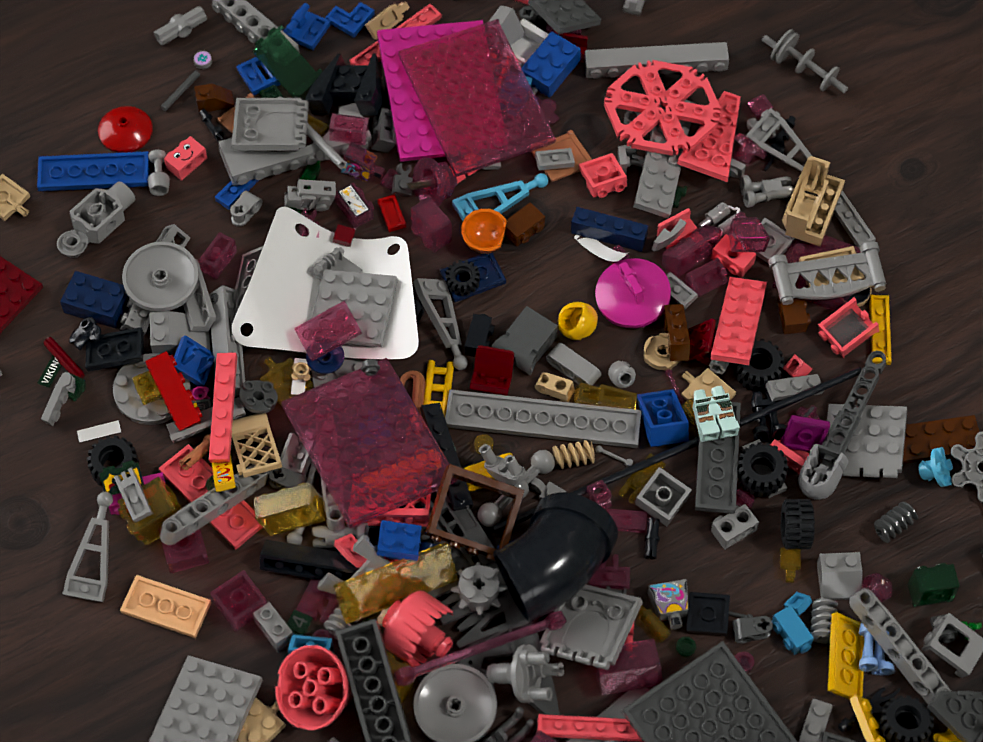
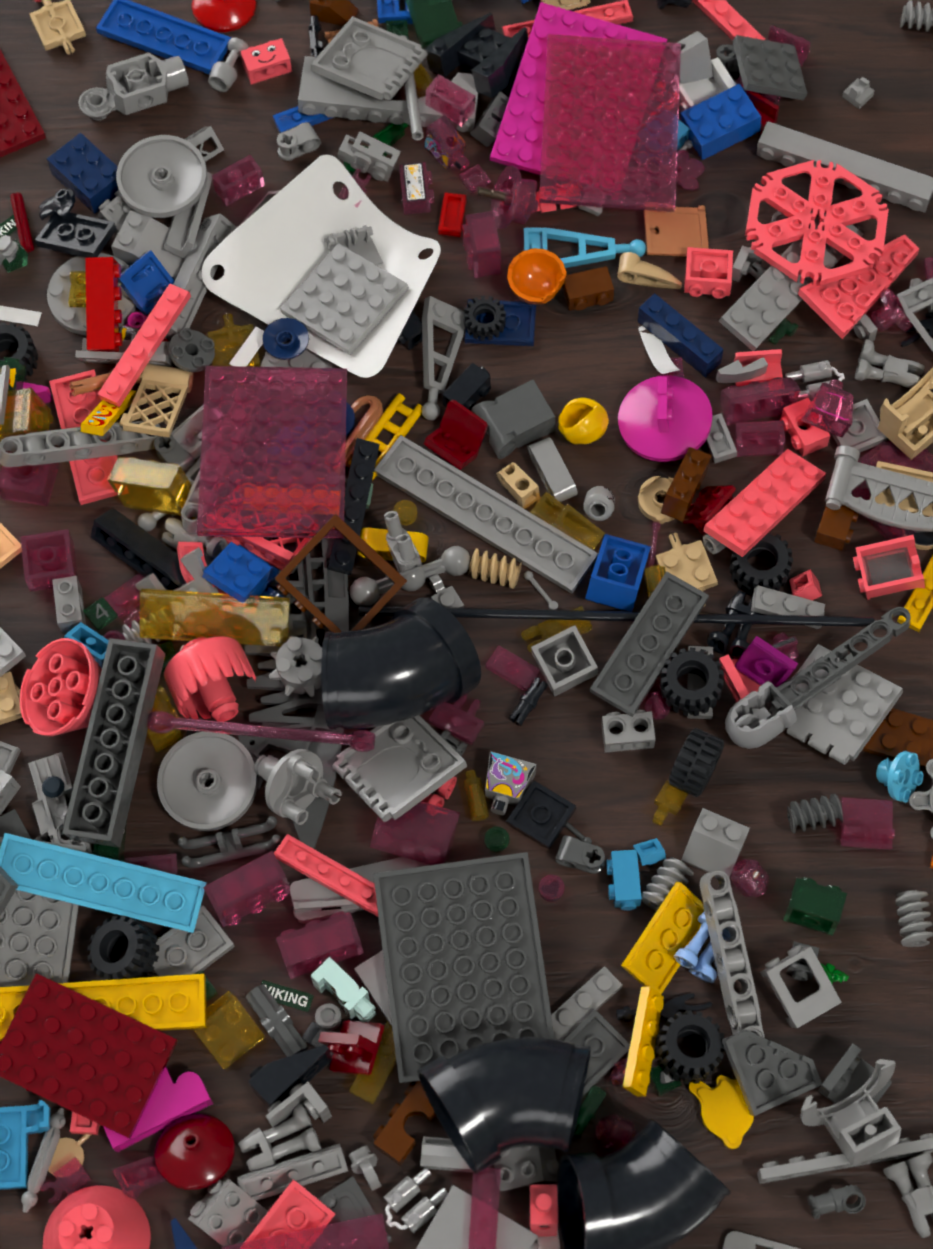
camera: 30 degrees right, 5 degrees up
tan plate [291,362,311,381] -> none
clear pink plate [294,301,363,361] -> none
dark red tile [333,224,356,247] -> none
dark grey plate [361,359,380,376] -> none
dark grey plate [392,163,413,197] -> none
light grey plate [535,148,575,170] -> none
clear pink leg [587,480,612,509] -> none
light aqua hips [692,386,740,442] -> none
none -> tan piece [618,252,682,289]
none -> clear pink hinge [841,797,895,850]

